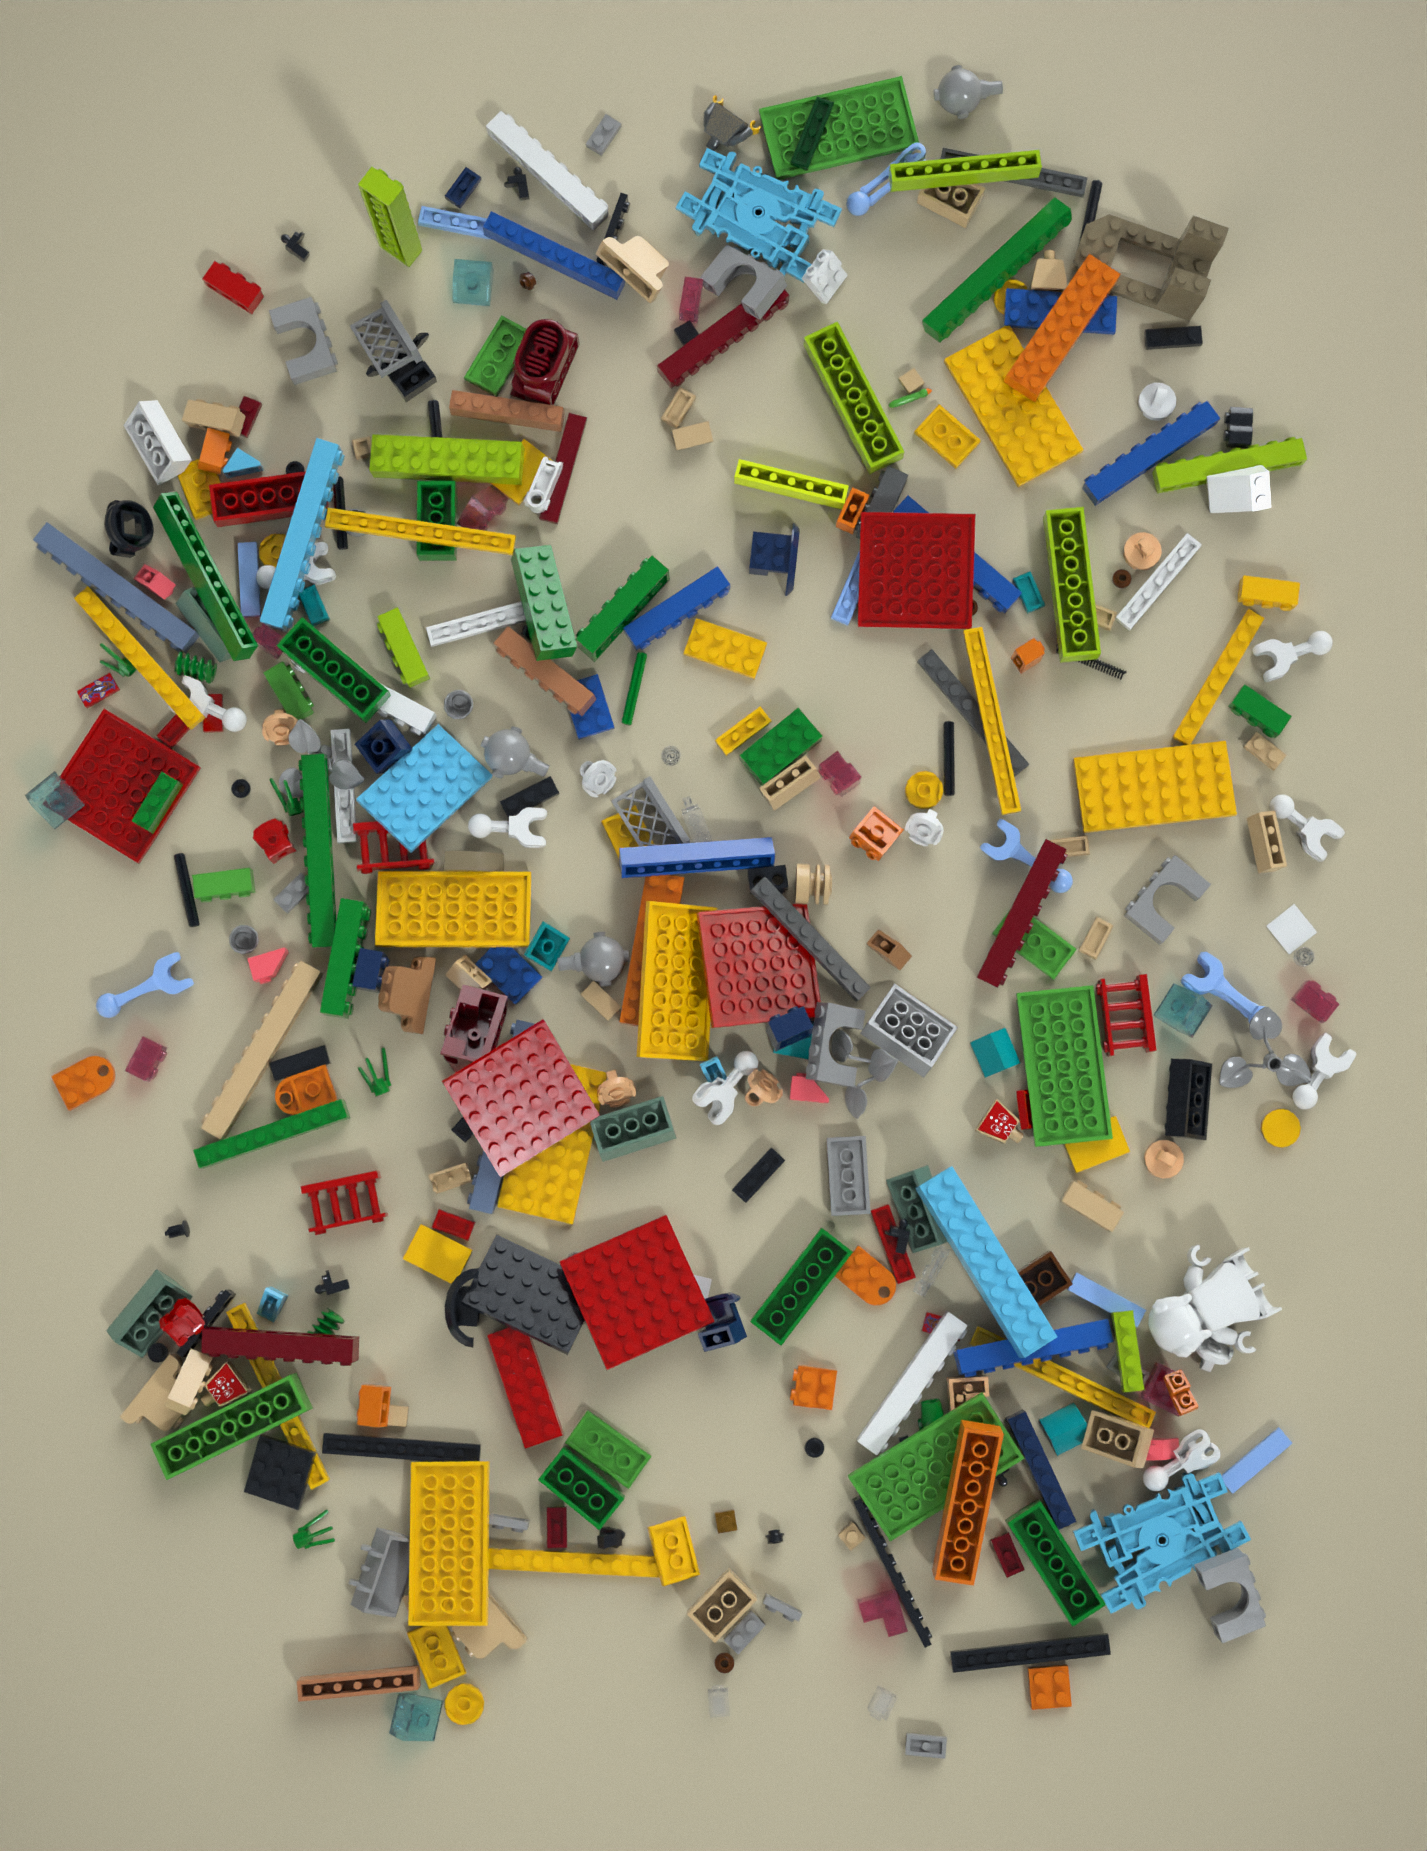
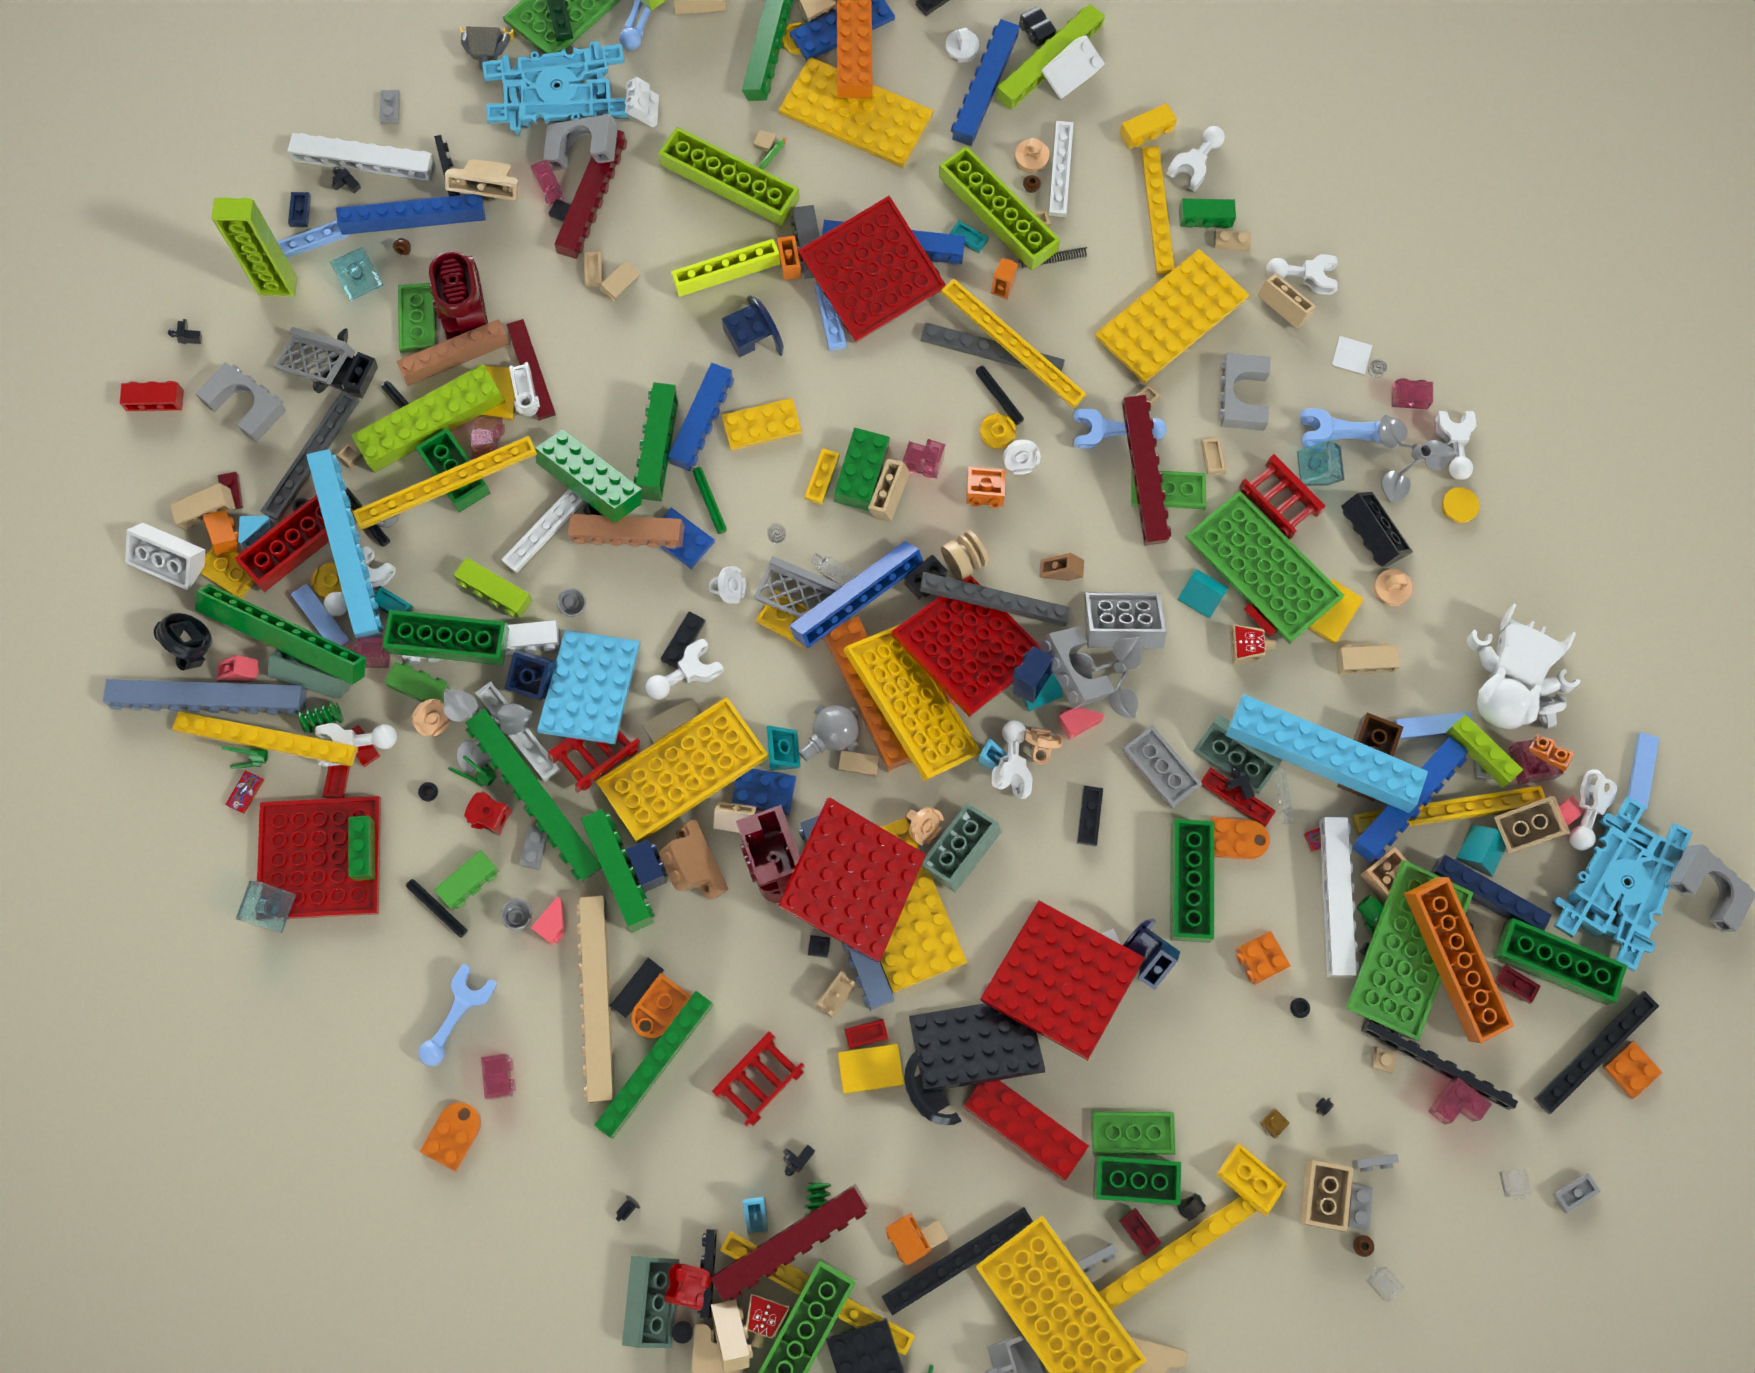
camera: 40 degrees left, 10 degrees down
green plant [358,1047,392,1097] -> none
light grey piece [480,726,550,778] -> none
yellow tile [914,404,981,469] -> none
none -> dark grey plate [261,390,360,522]

